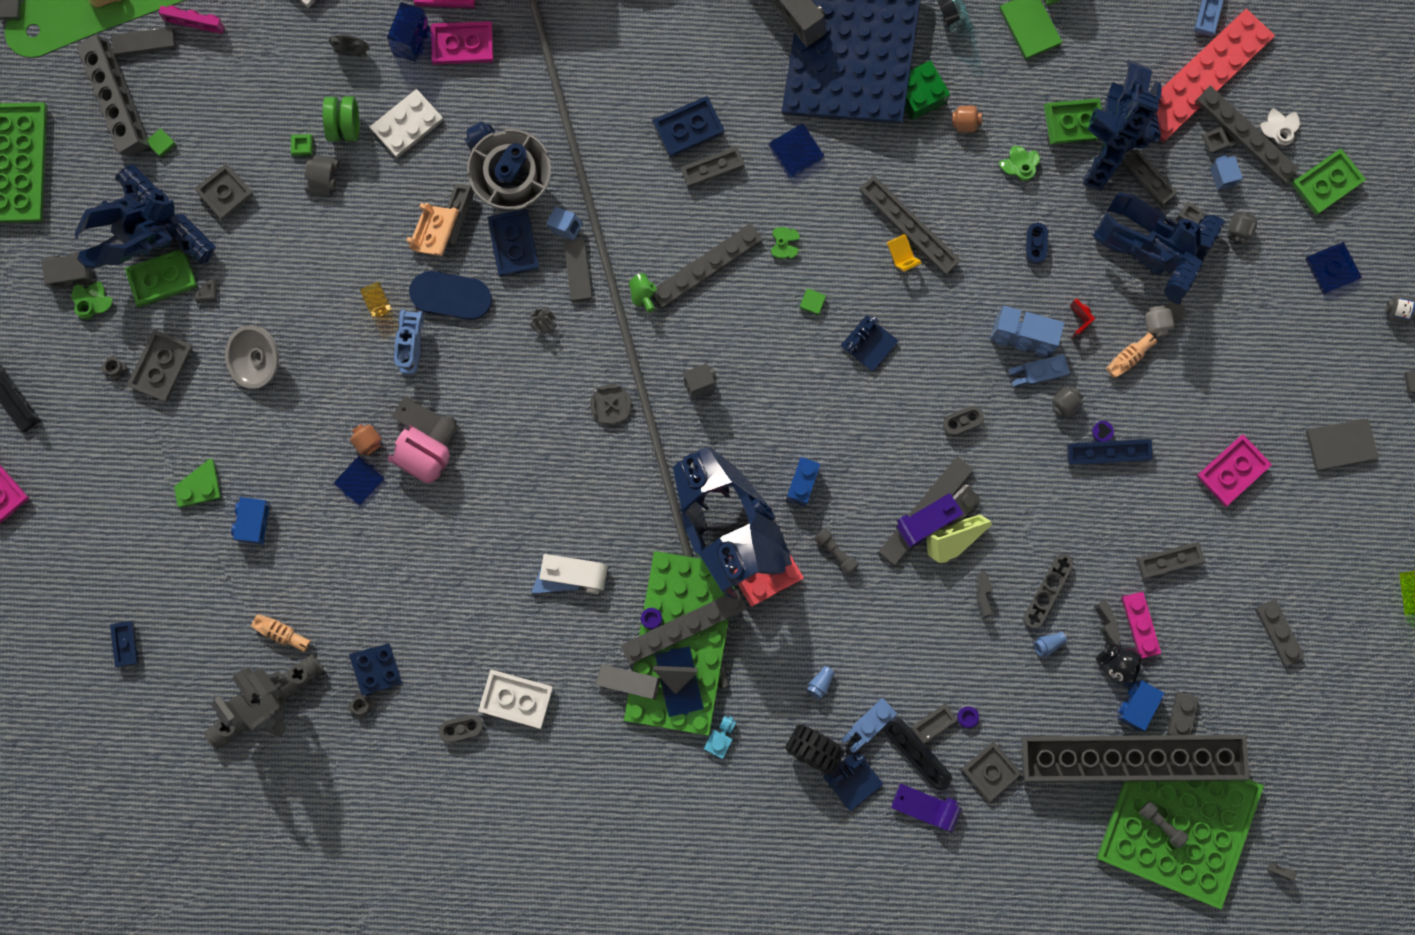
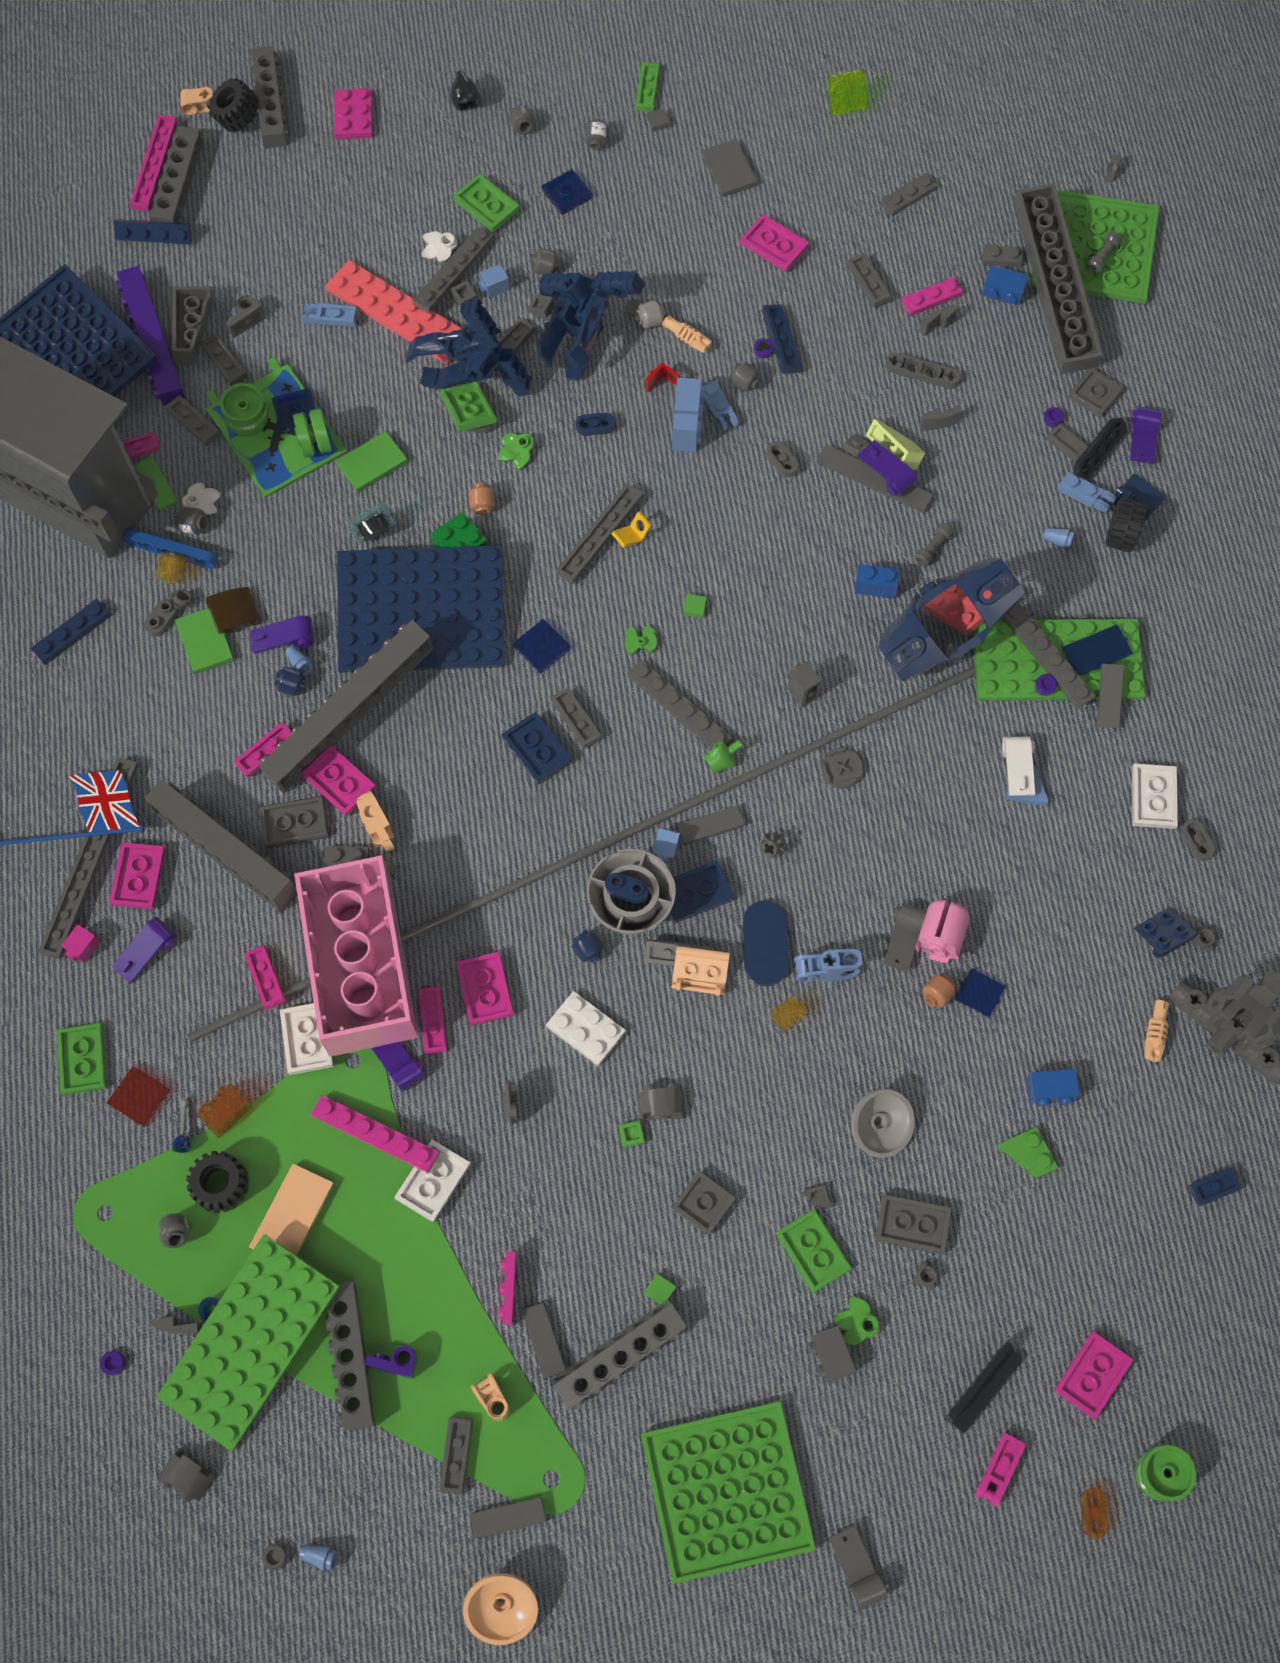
camera: 95 degrees left, 10 degrees down
dark blue piece [74,164,216,269] -> none
bright green wheel [323,96,360,142] -> none
clear blue brick [387,2,431,62] -> none
dark grey slope [653,666,699,694] -> none
medium azure plate [704,716,736,759] -> none
dark blue hinge [840,315,899,372] -> none
medium blue cone [1033,632,1067,657] -> none
black piece [1096,642,1142,687] -> none

